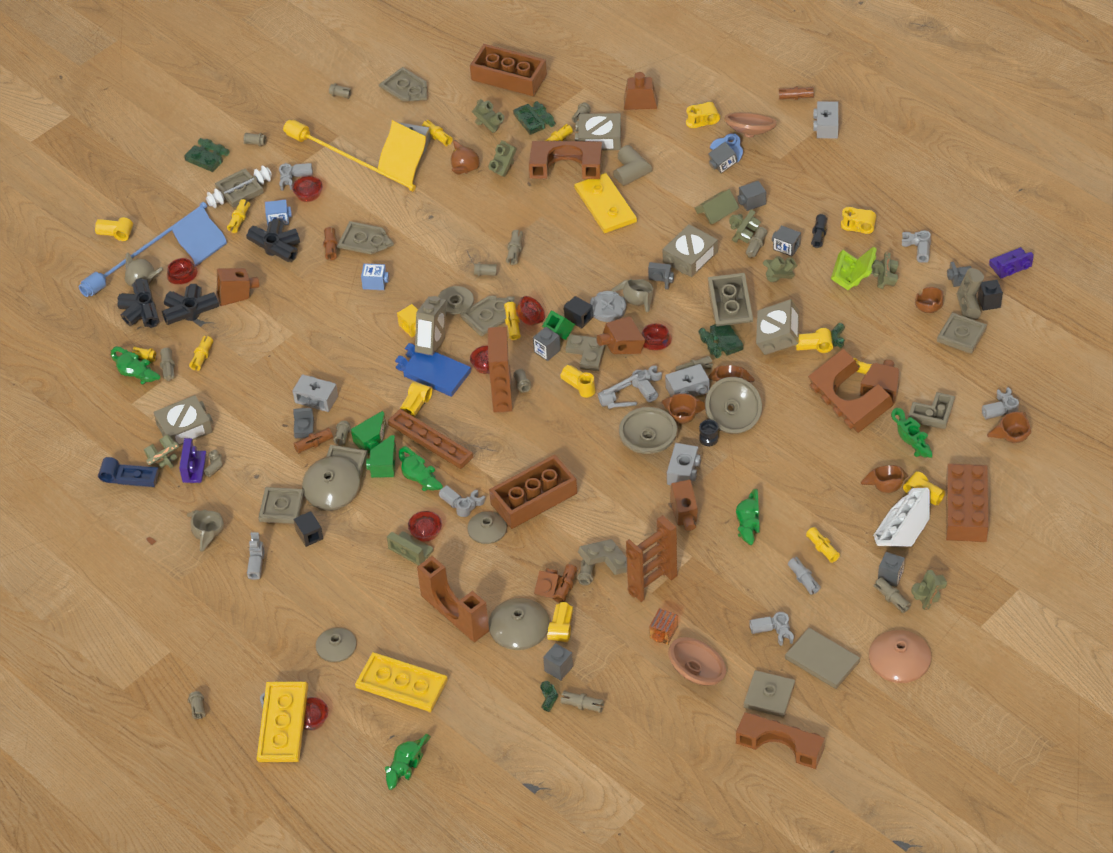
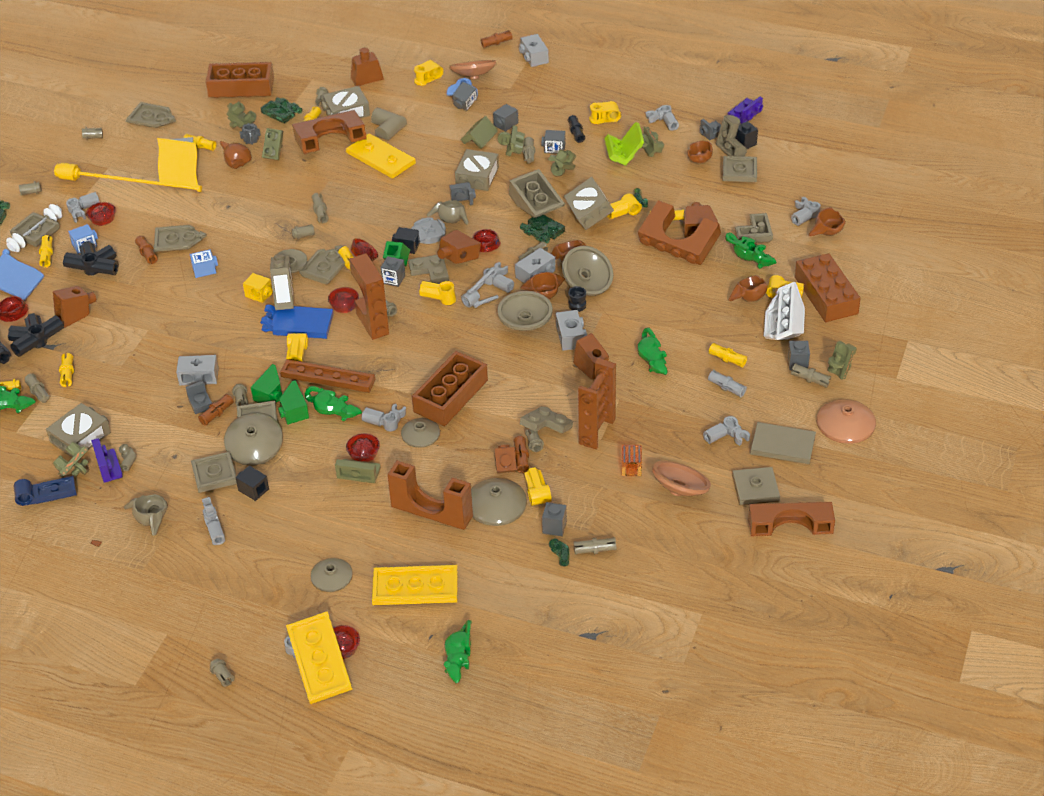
camera: 25 degrees left, 5 degrees down
none -> dark grey gear [240,123,261,145]

